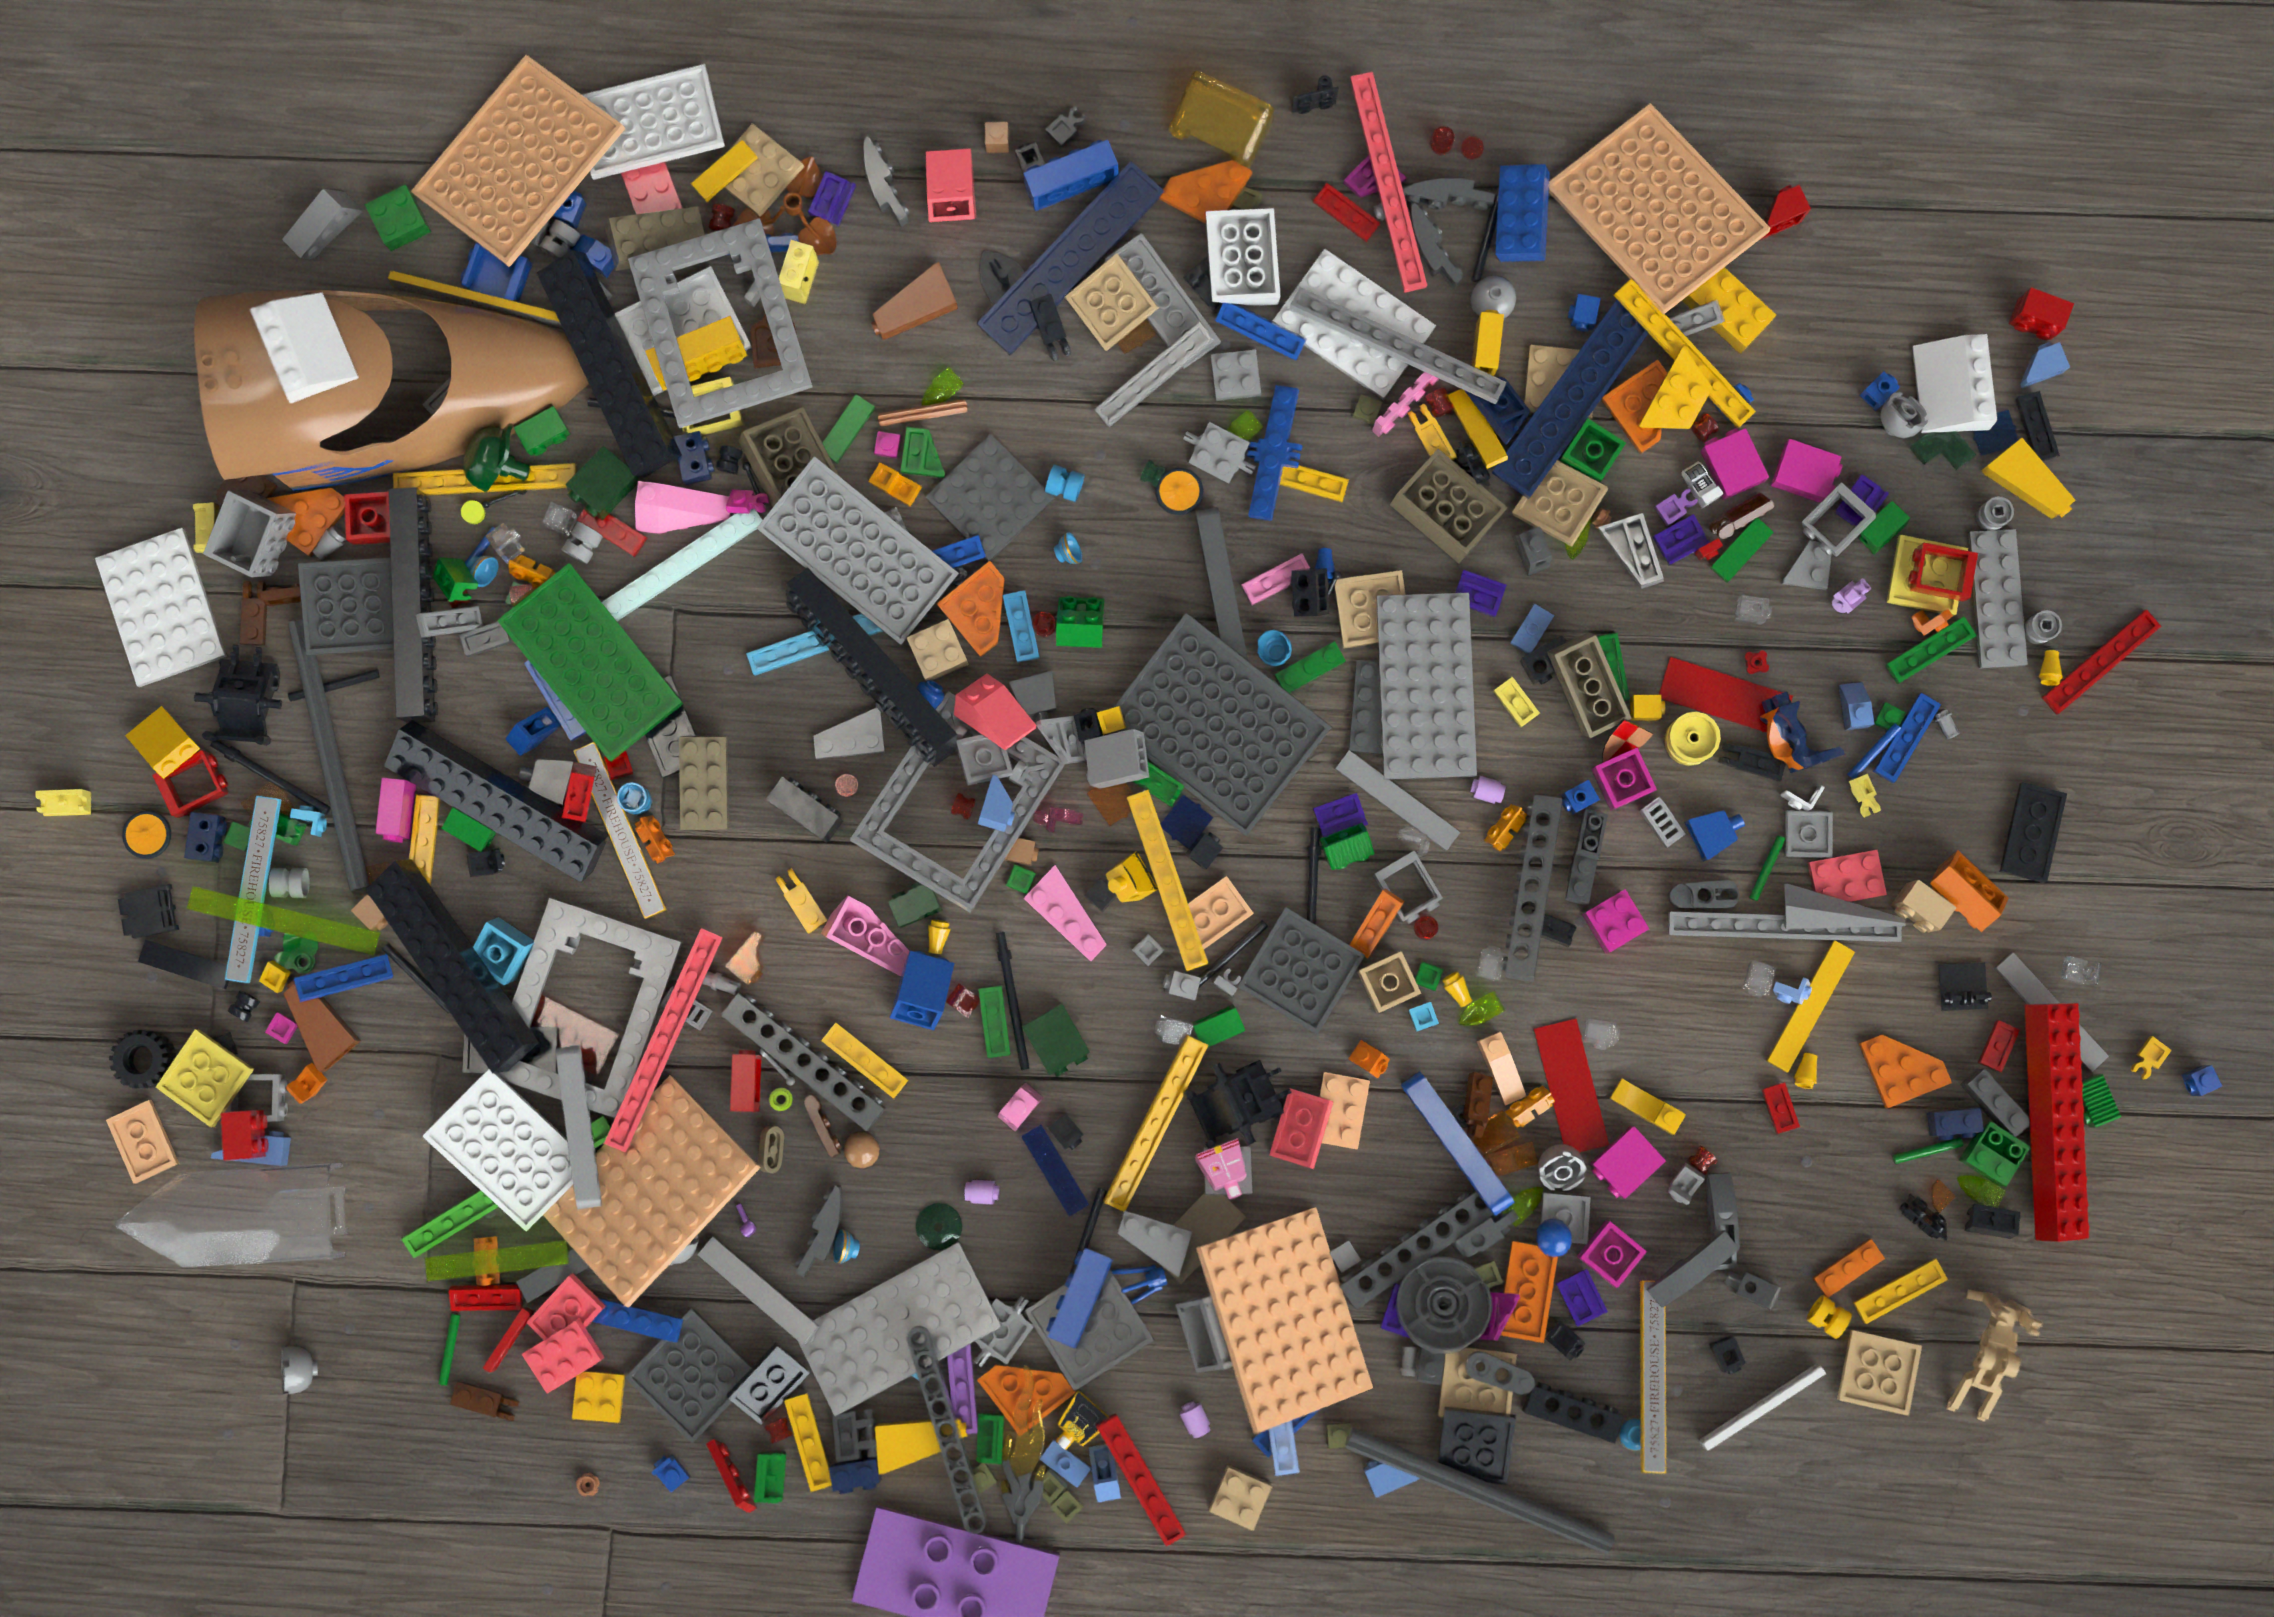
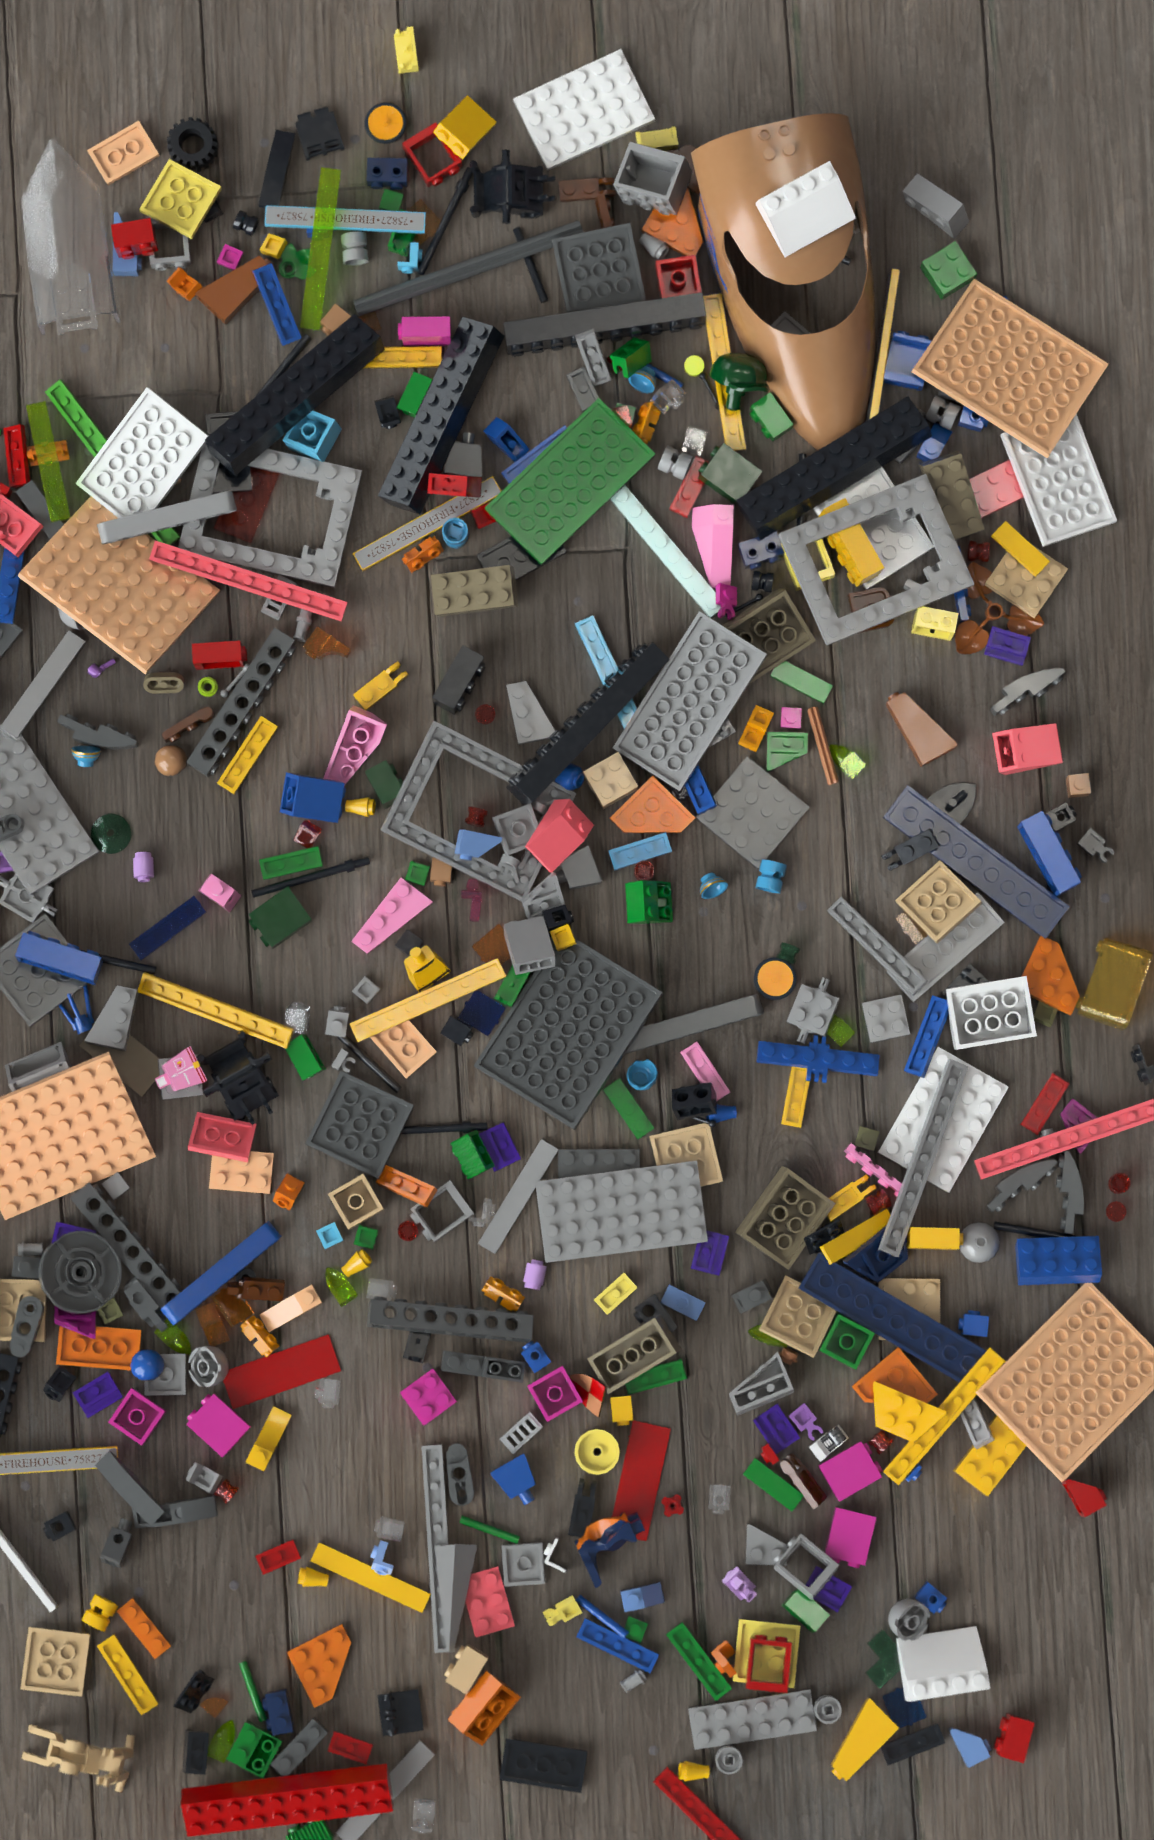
camera: 80 degrees right, 0 degrees up
black bracket [1048,1113,1083,1150] -> none

